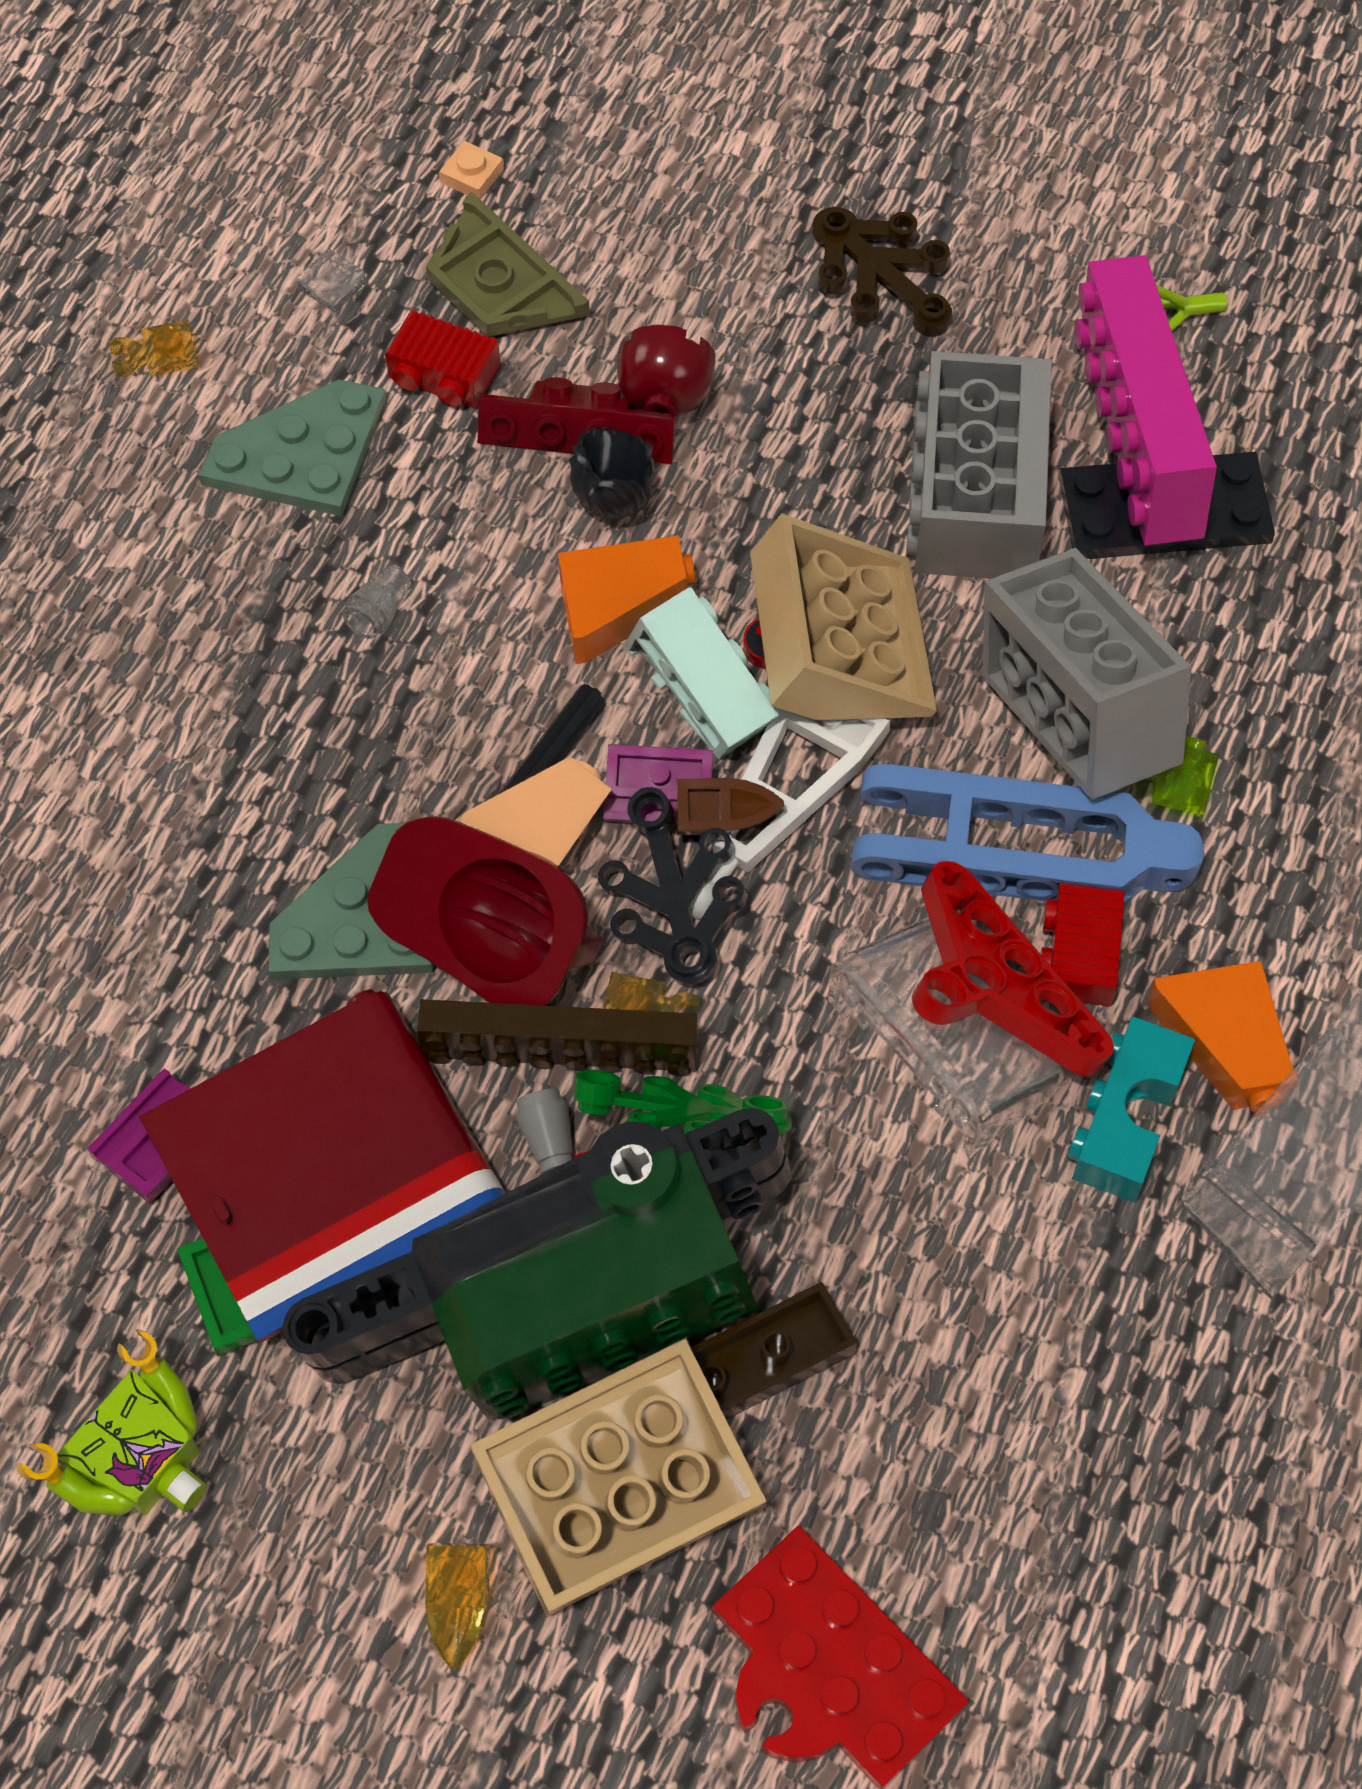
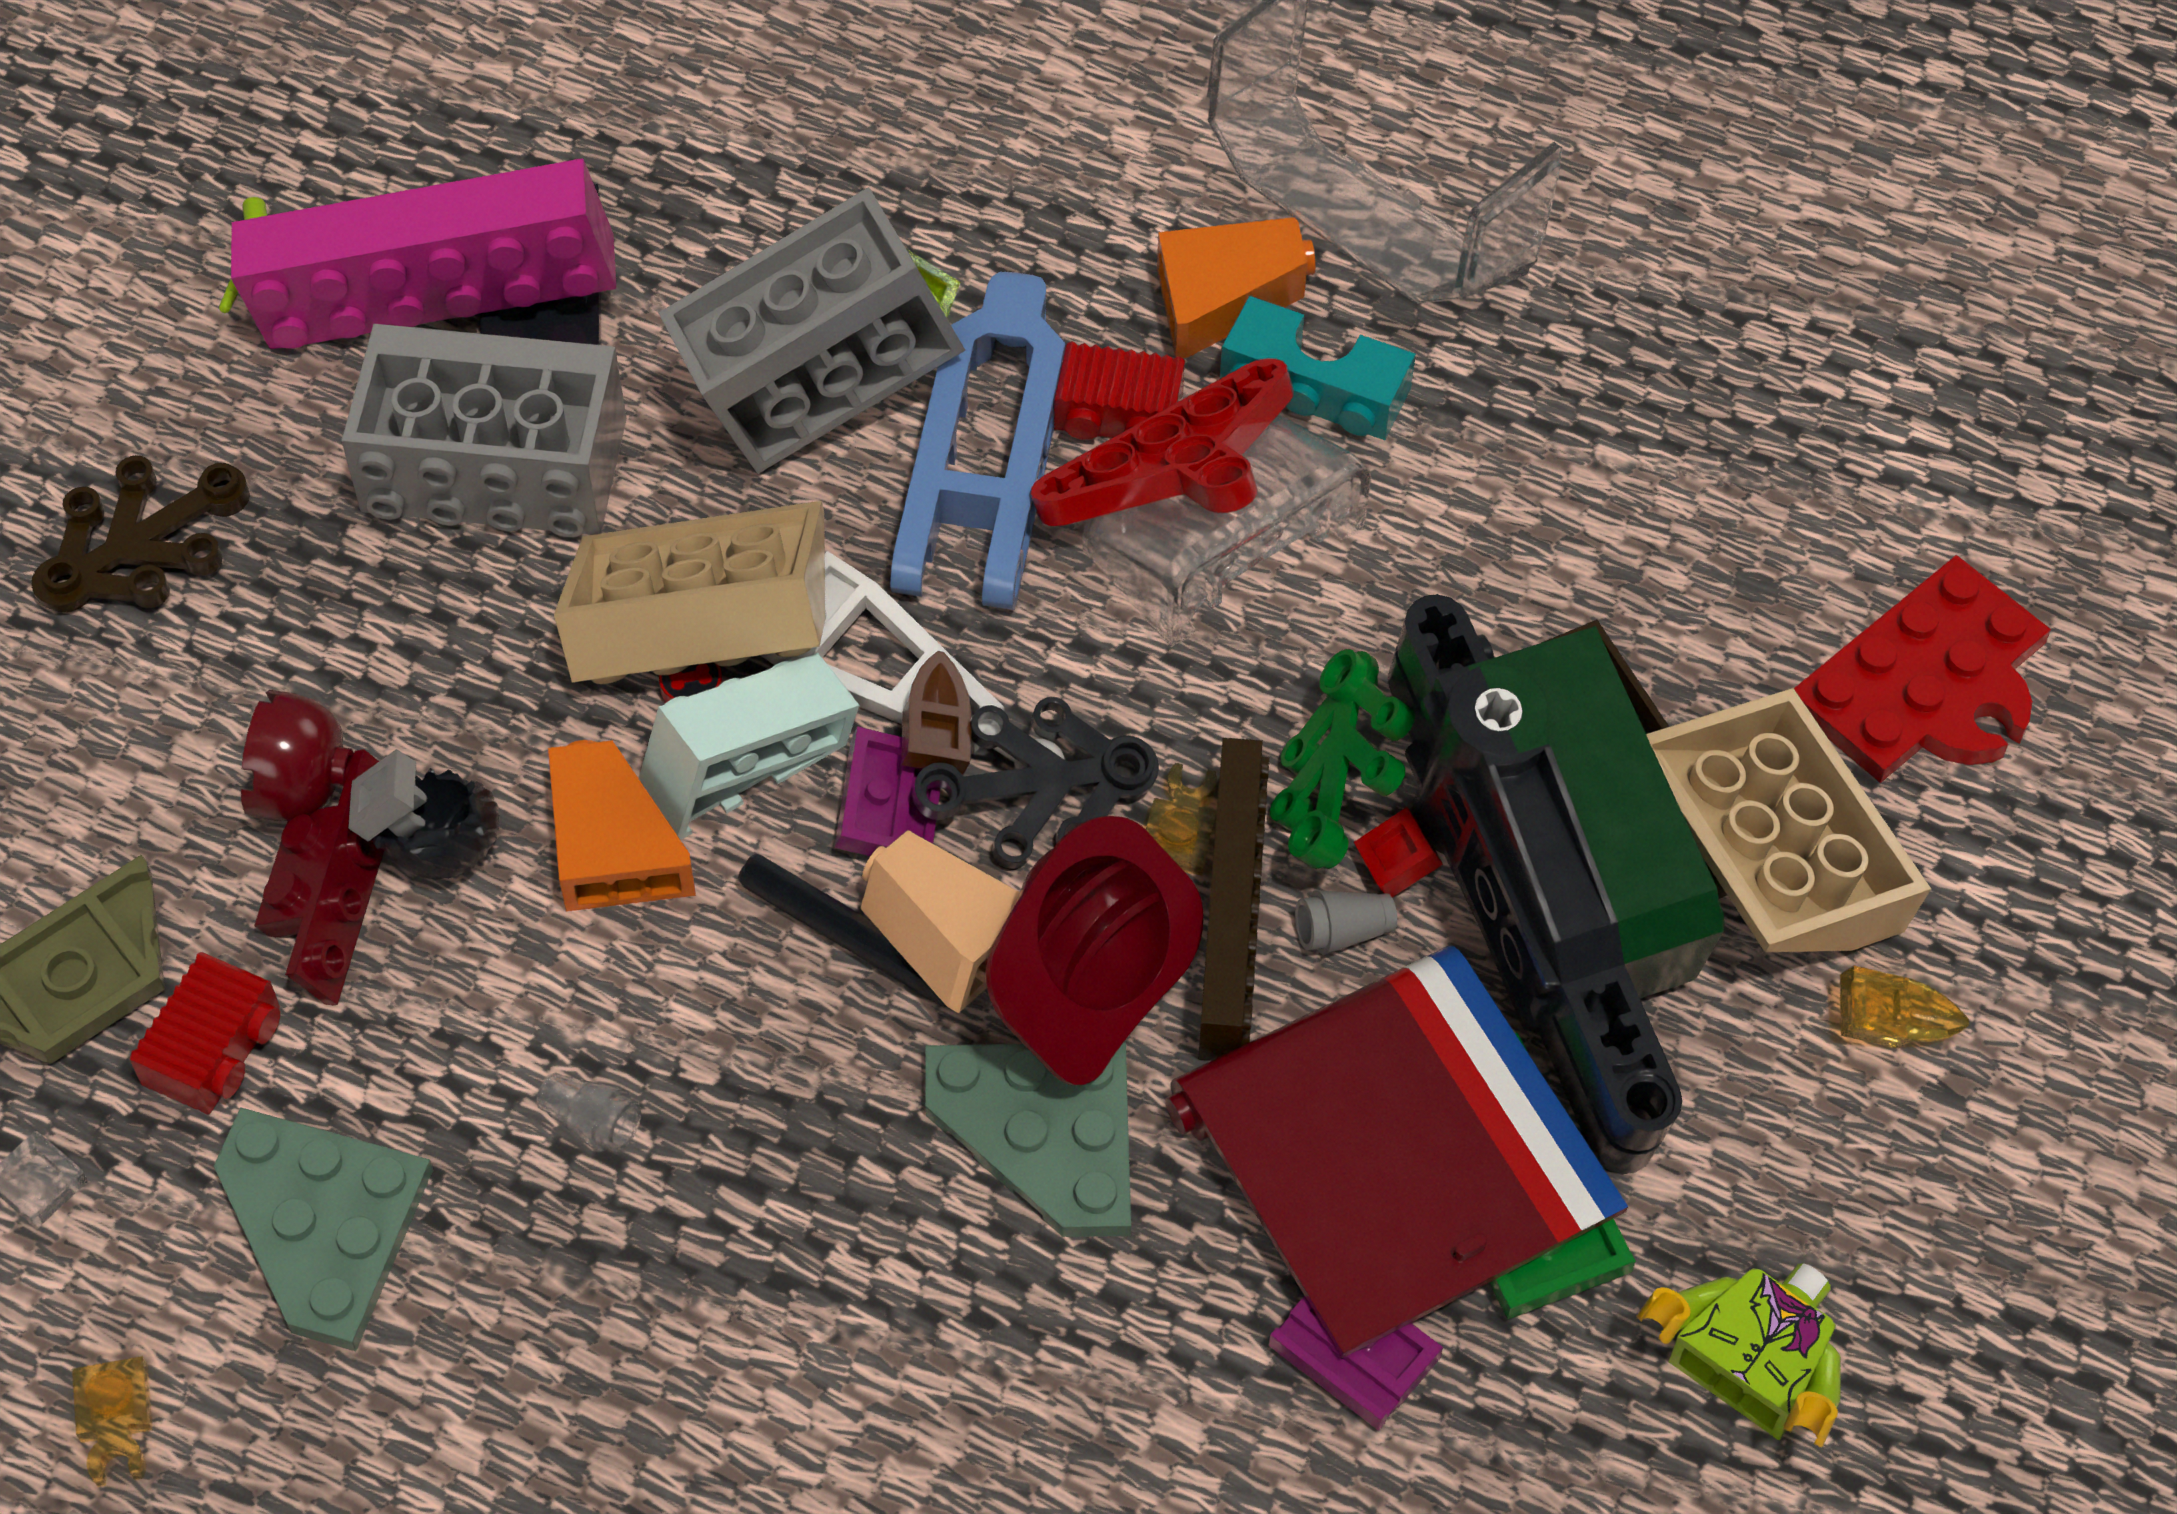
camera: 90 degrees left, 5 degrees down
none -> light grey tile [348,749,427,841]

